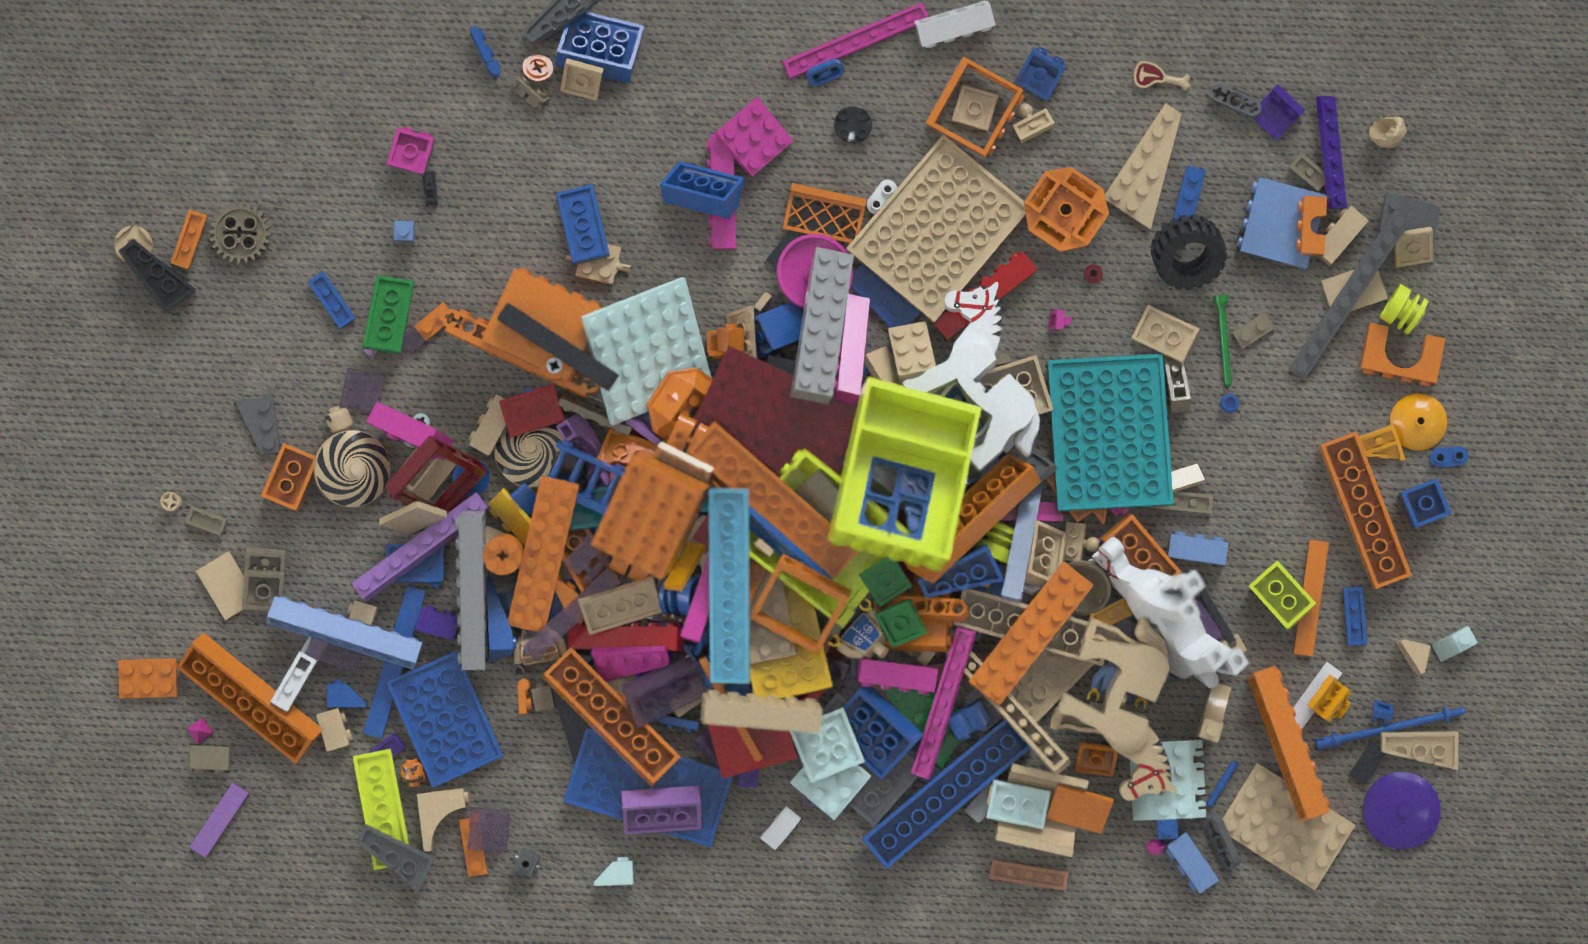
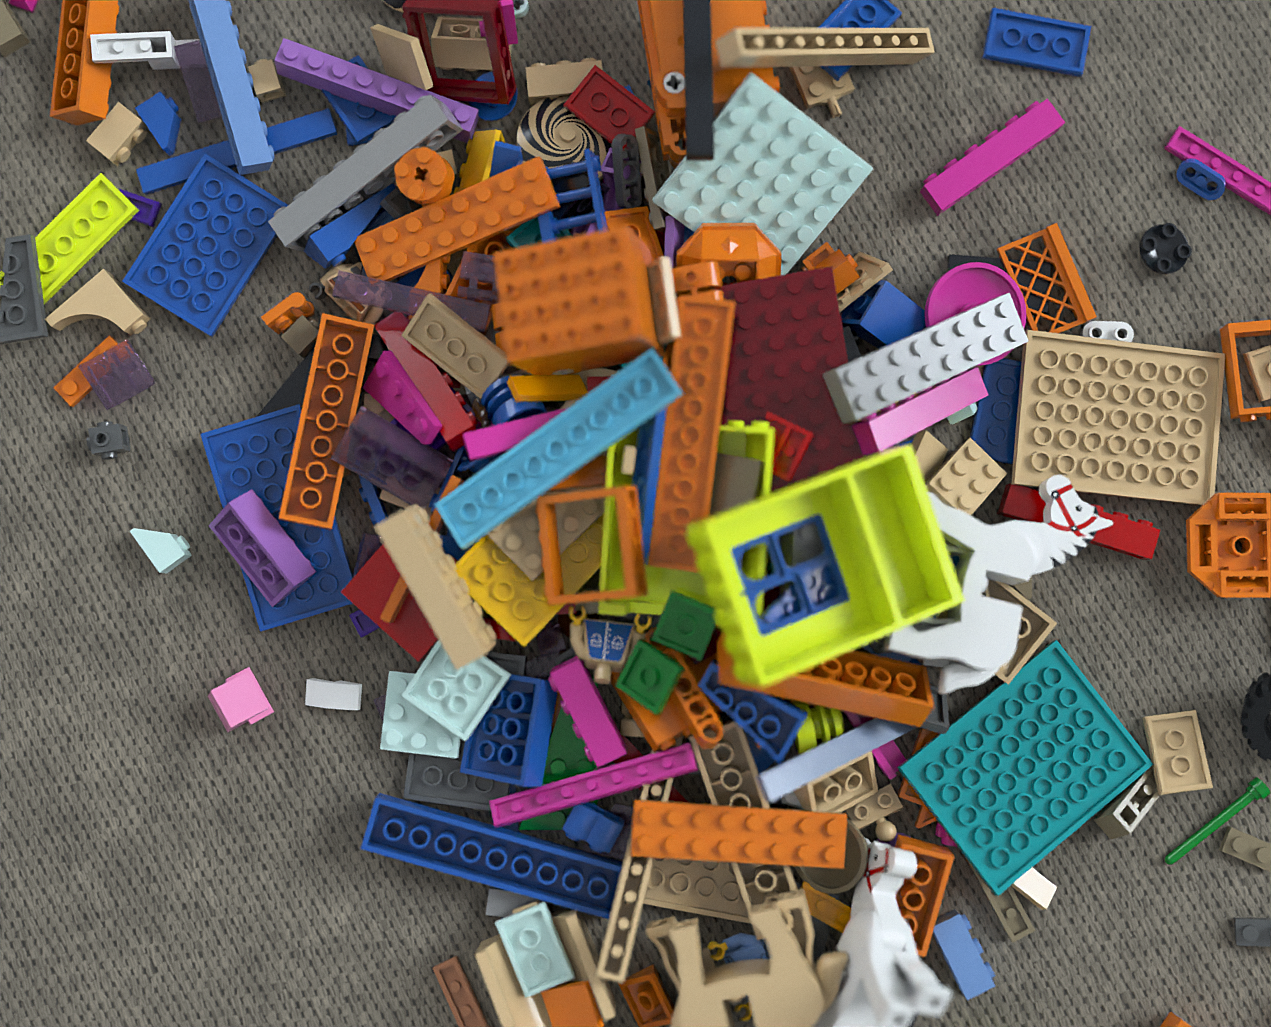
camera: 55 degrees right, 0 degrees up
orange head [400,759,427,787] -> none
dark purple brick [414,605,457,640] -> none
blue slope [660,161,745,219] -> none
dark pink plate [715,96,793,177] -> none
tan tile [755,292,772,313] -> none
dark pink tile [1049,310,1072,331] -> none
dark red plate [1084,264,1103,284] -> none
blue plate [1220,394,1239,413] -> none
none -> bright pink plate [208,667,274,732]
none -> dark grey beam [612,134,642,209]
none -> tan brick [715,28,935,68]
none -> red wing [766,411,815,482]
none -> light aqua tile [947,403,978,425]
none -> blue tile [982,8,1091,77]

